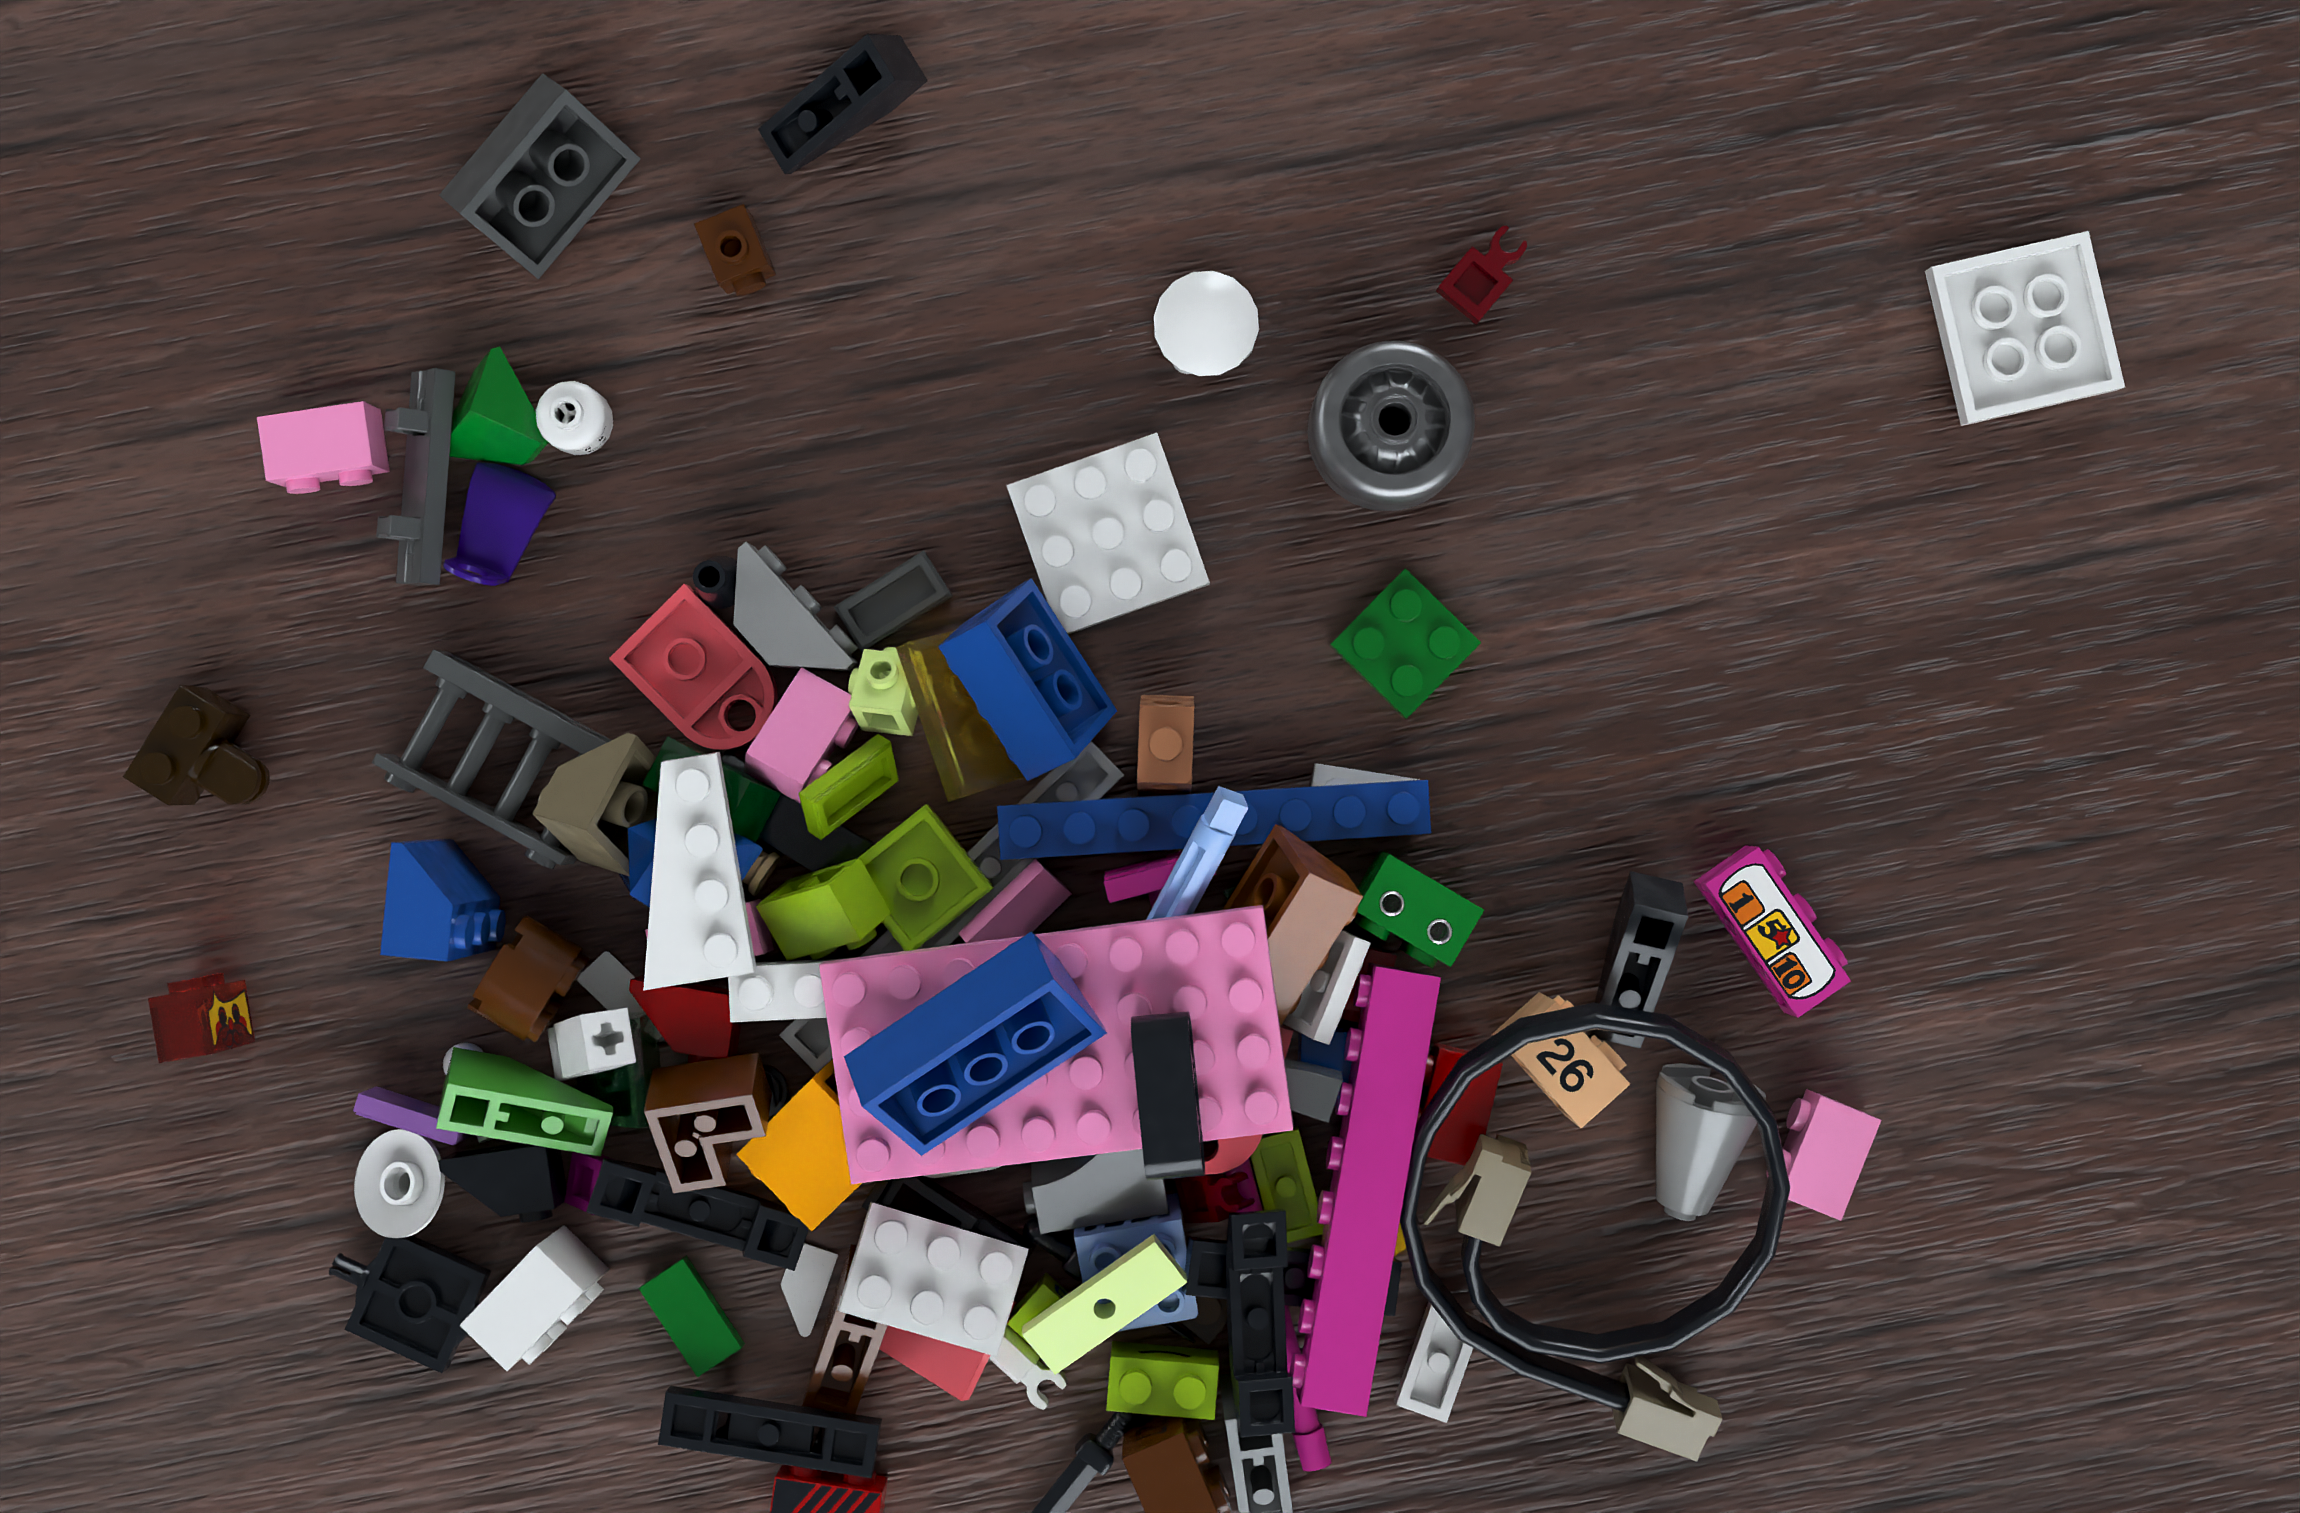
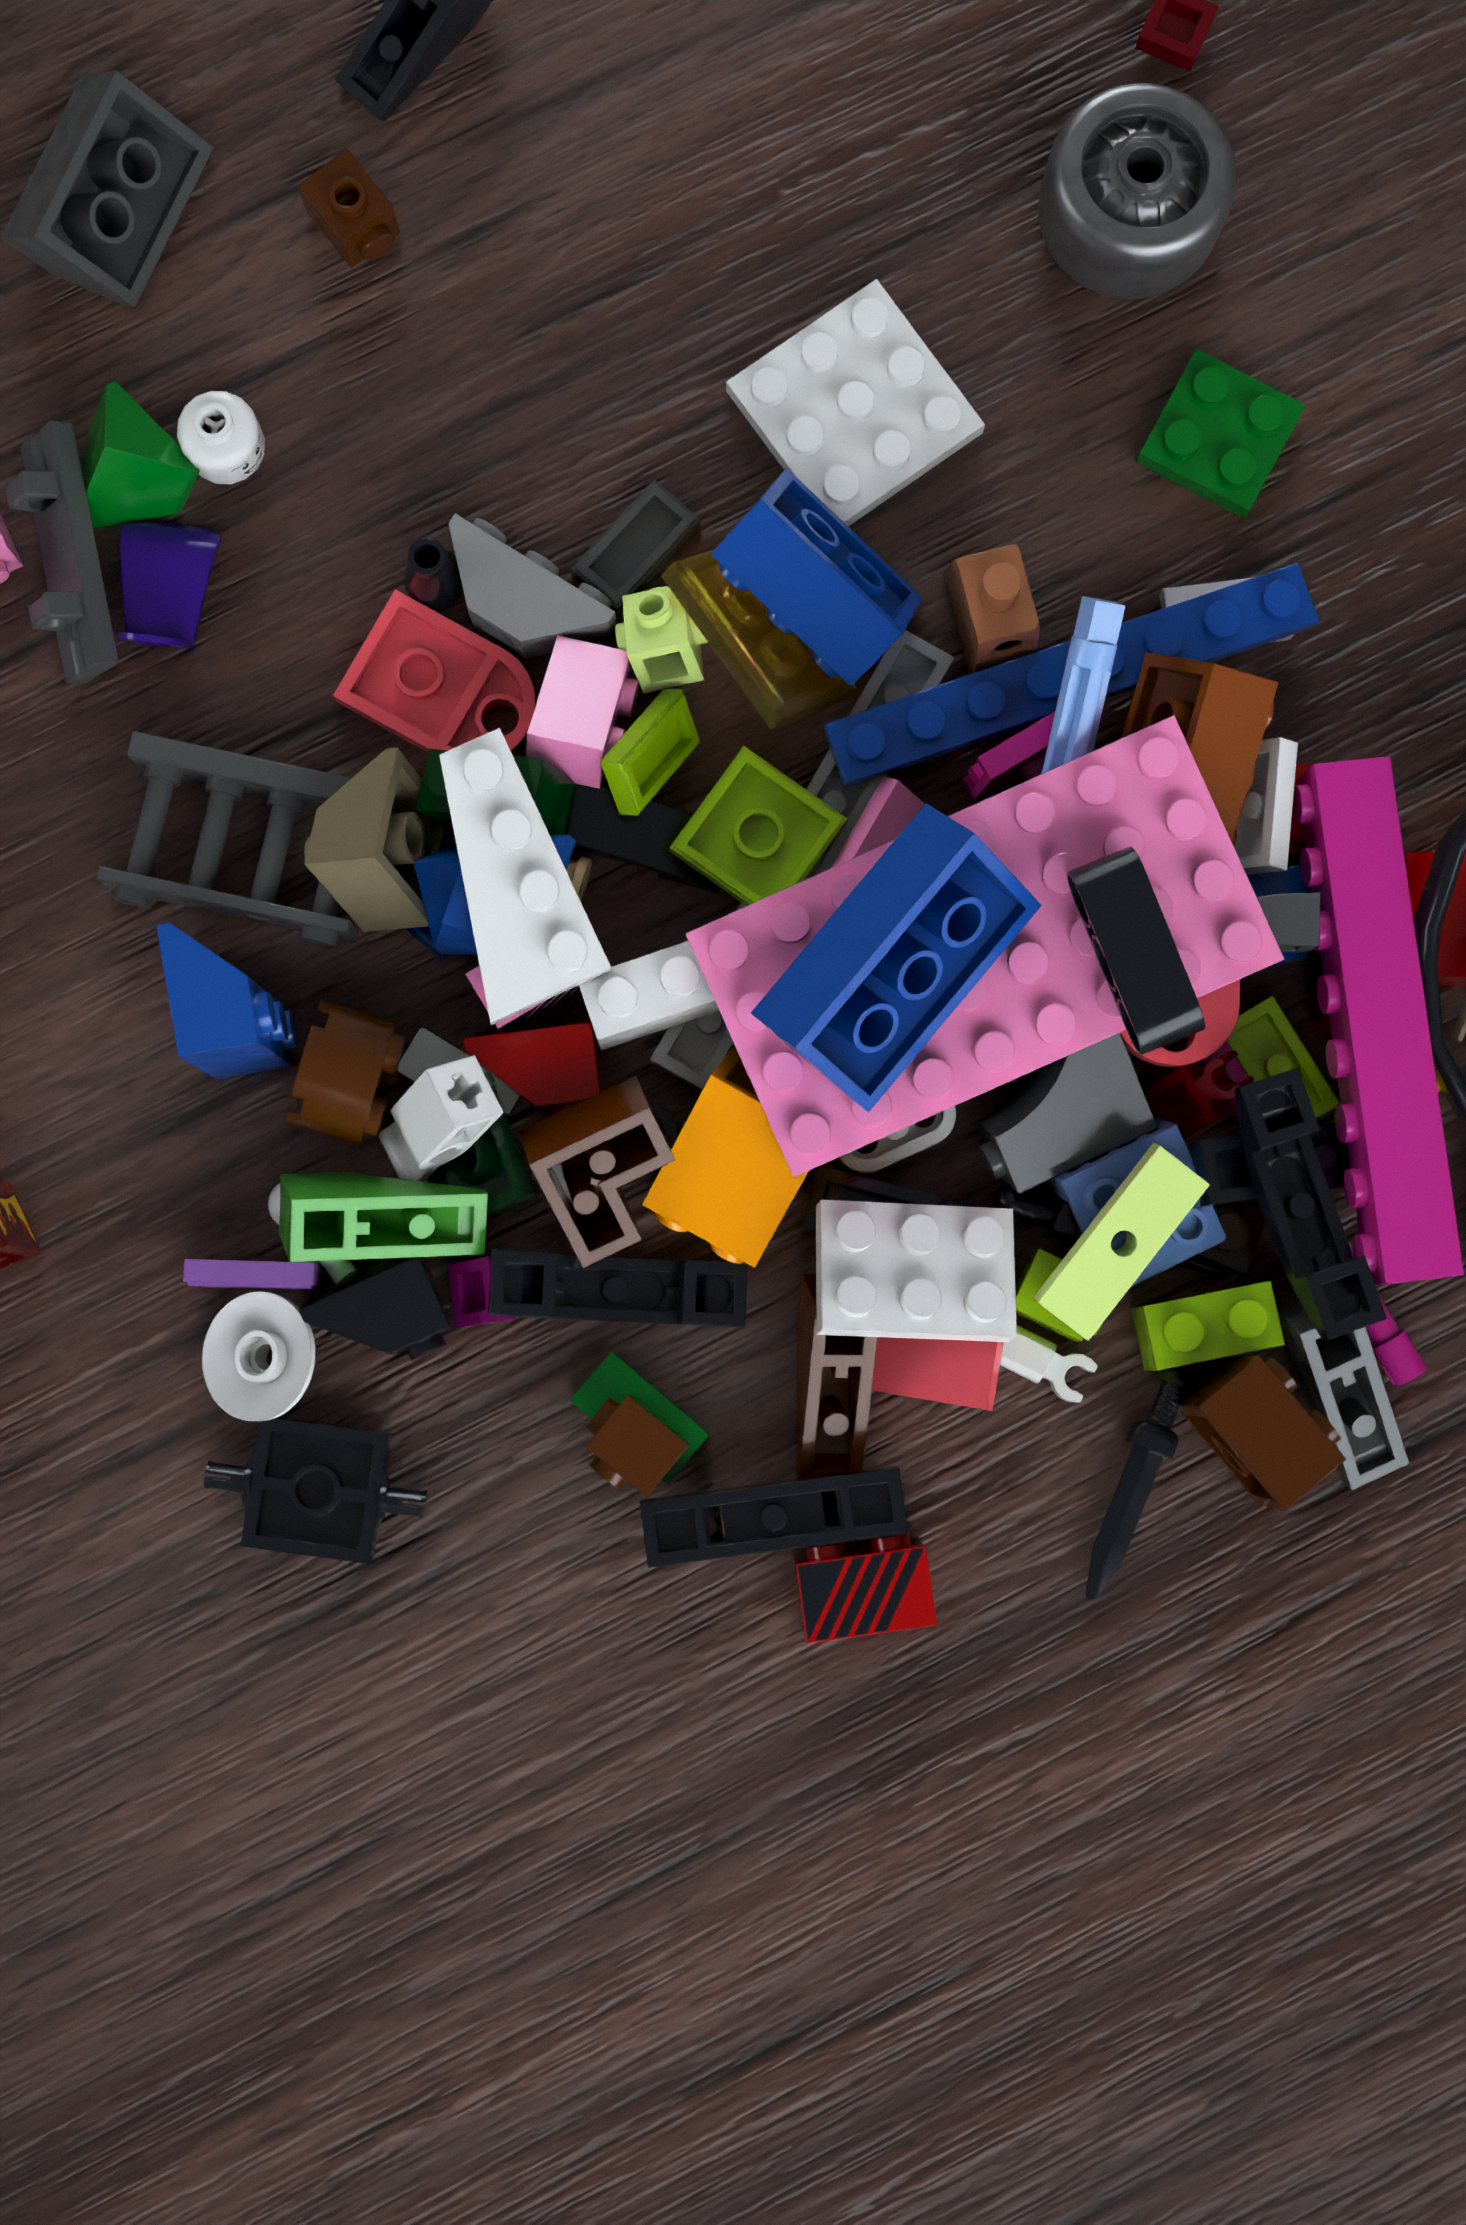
camera: 20 degrees left, 5 degrees down
white brick [460,1225,609,1371] -> none
lime brick [756,858,891,961] -> none
white sticker [781,1243,838,1337] -> none
white dish [1154,271,1259,376] -> none
green piece [1353,851,1484,969] -> none
none -> reddish brown brick [585,1395,689,1497]

